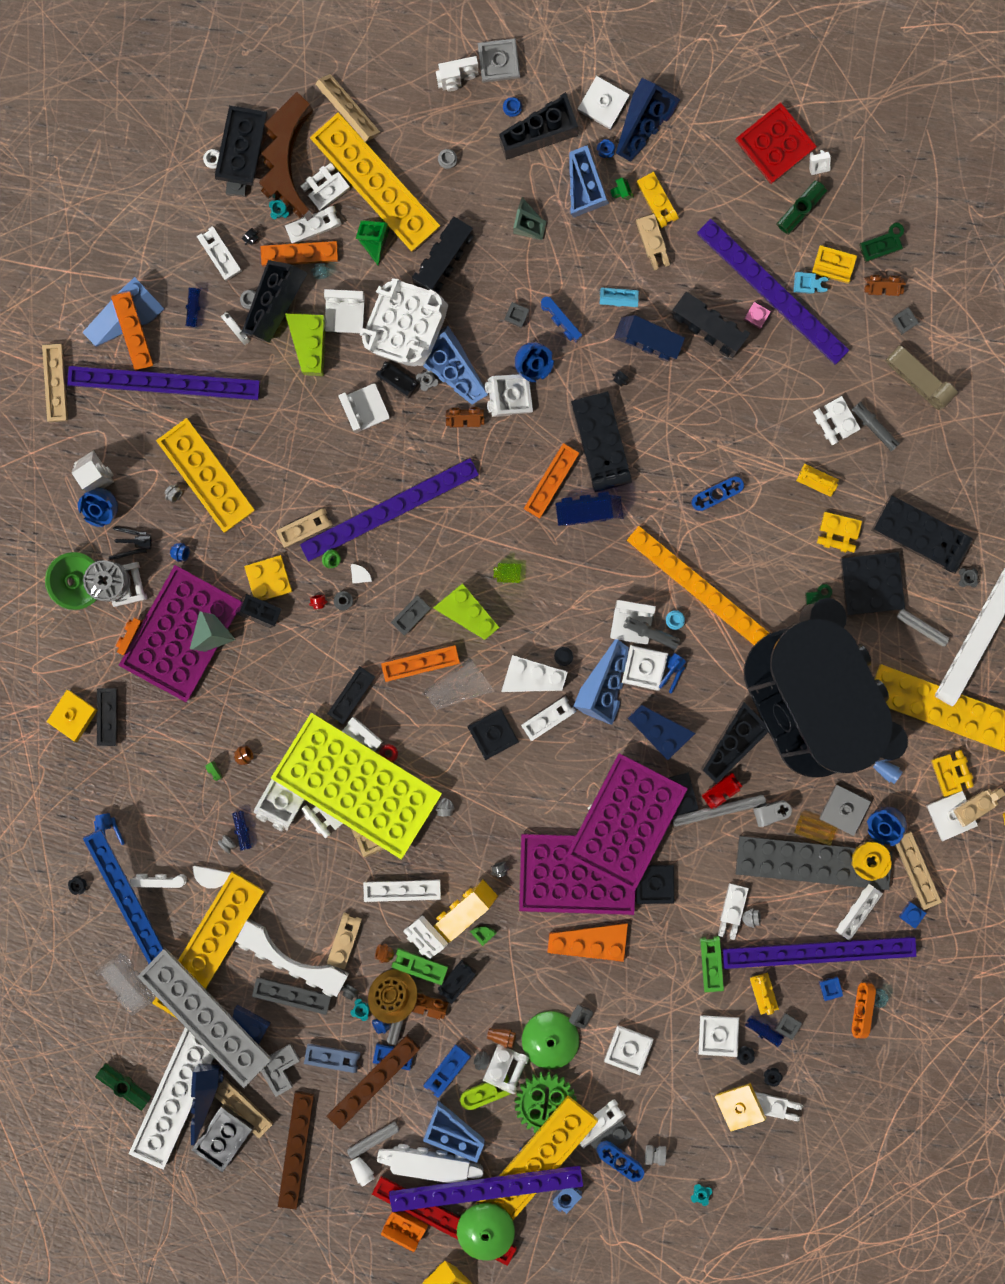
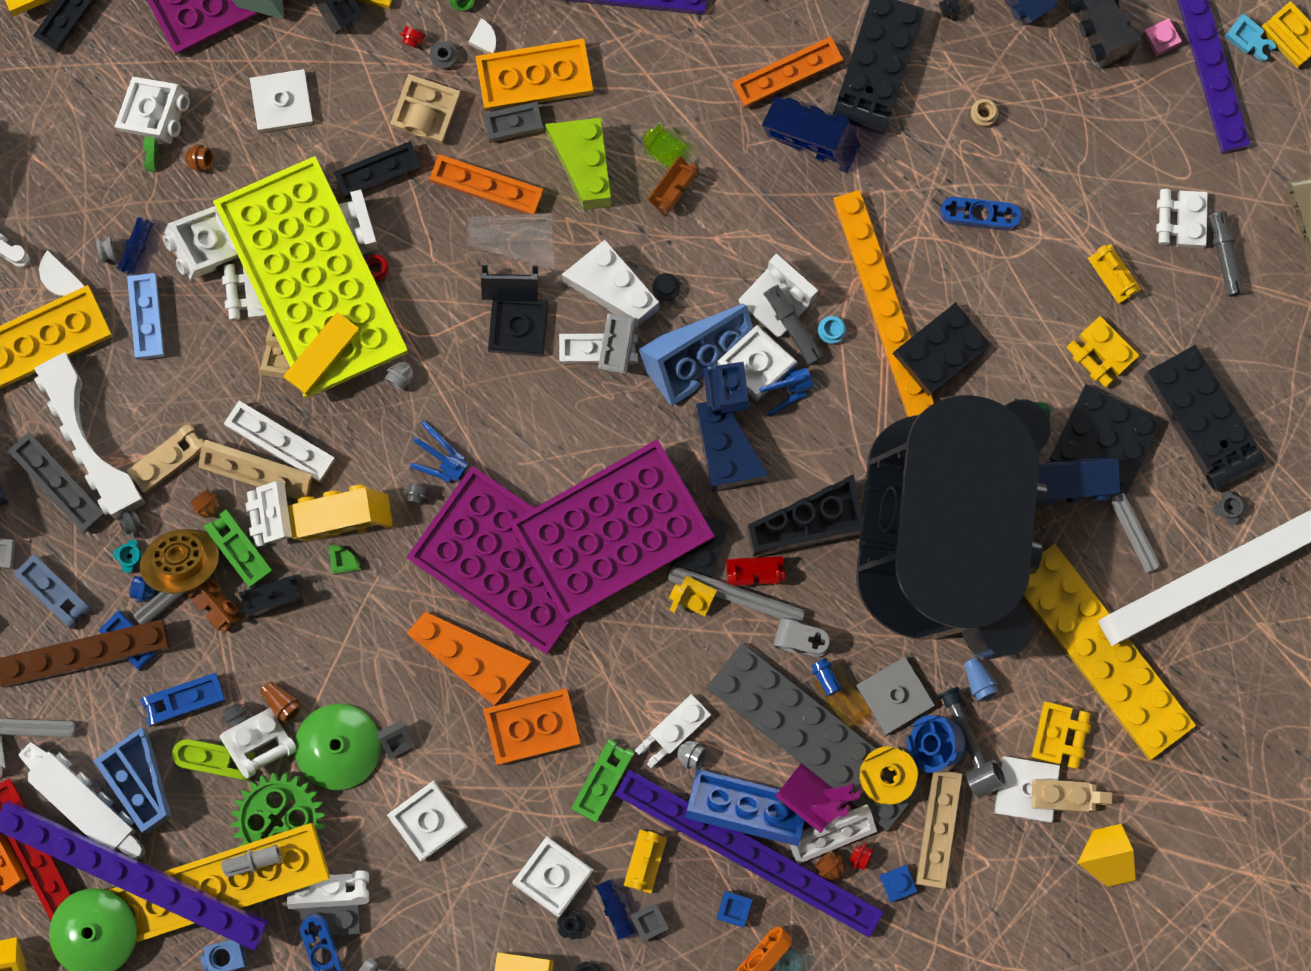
camera: 25 degrees right, 10 degrees down
black tile [636,865,674,904] -> none
none -> white plate [114,77,190,144]
none -> light blue plate [127,273,165,360]
none -> tan plate [198,440,313,499]
none -> light grey axle [222,844,282,877]
none -> white plate [250,69,313,133]
none -> yellow tile [283,312,360,395]
none -> tan plate [390,74,461,144]
none -> blue plant [410,421,469,483]
none -> light orange plate [475,38,593,111]
none -> black hinge [481,265,539,301]
none -> orange plate [483,688,581,766]
none -> light grey plate [598,313,637,374]
none -> dark orange hinge [647,156,699,216]
none -> yellow bracket [669,575,717,617]
none -> blue plate [685,769,804,846]
none -> dark blue plate [703,361,750,415]
none -> magenta plate [775,763,862,833]
none -> blue pin [811,658,843,697]
none -> dark orange plate [815,850,845,881]
none -> red plate [850,843,873,871]
none -> black plate [892,302,991,396]
none -> dark grey piece [938,687,1006,798]
none -> tan plate [970,99,998,127]
none -> dark blue wedge [1038,458,1120,505]

